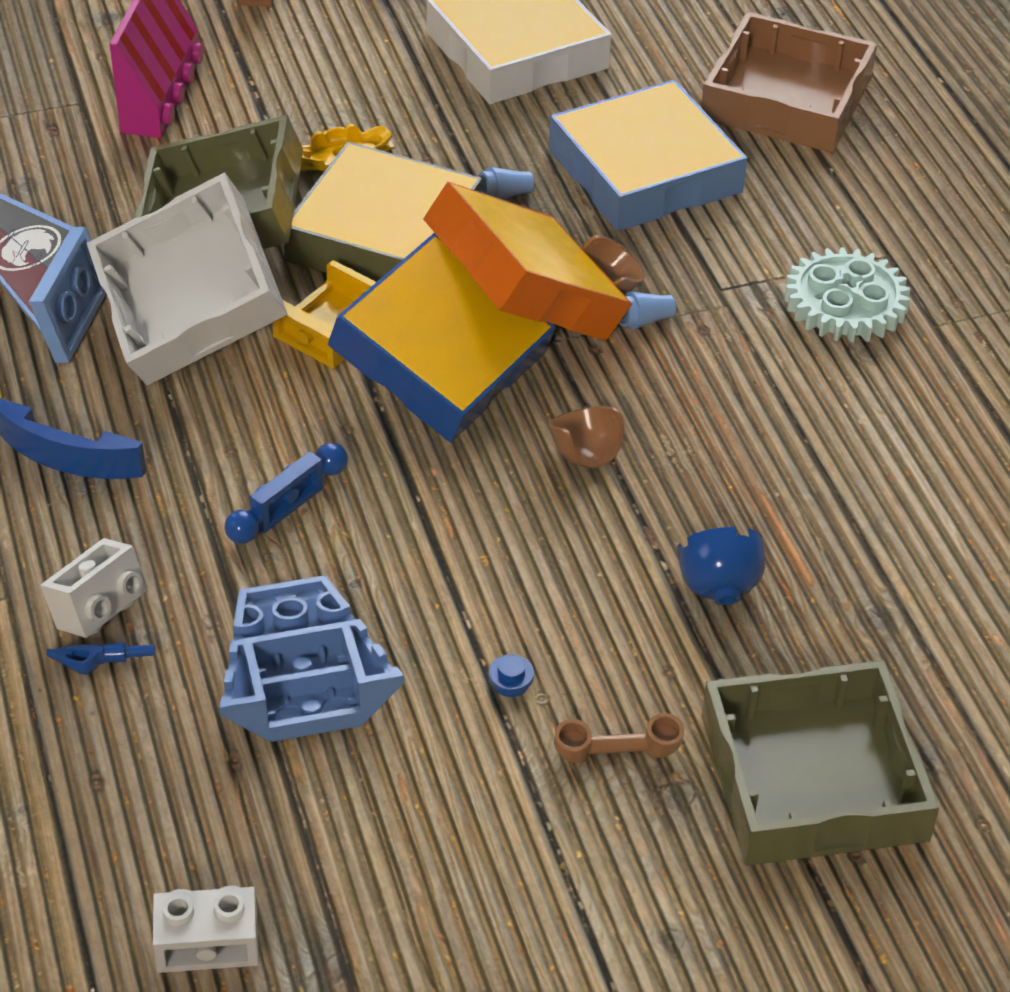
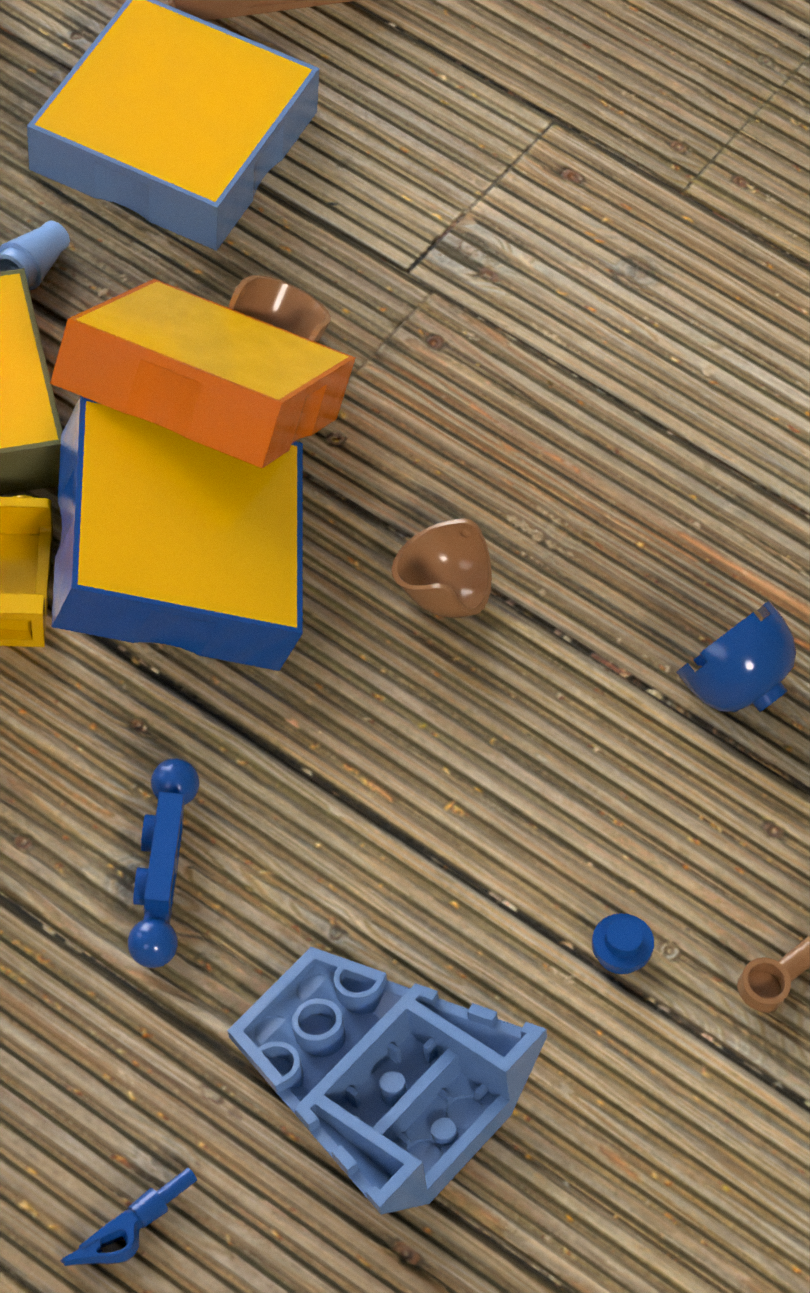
camera: 40 degrees left, 10 degrees up
white brick [40,538,149,638] -> none
light blue cone [619,291,676,330] -> none
light aqua gear [784,247,911,343] -> none

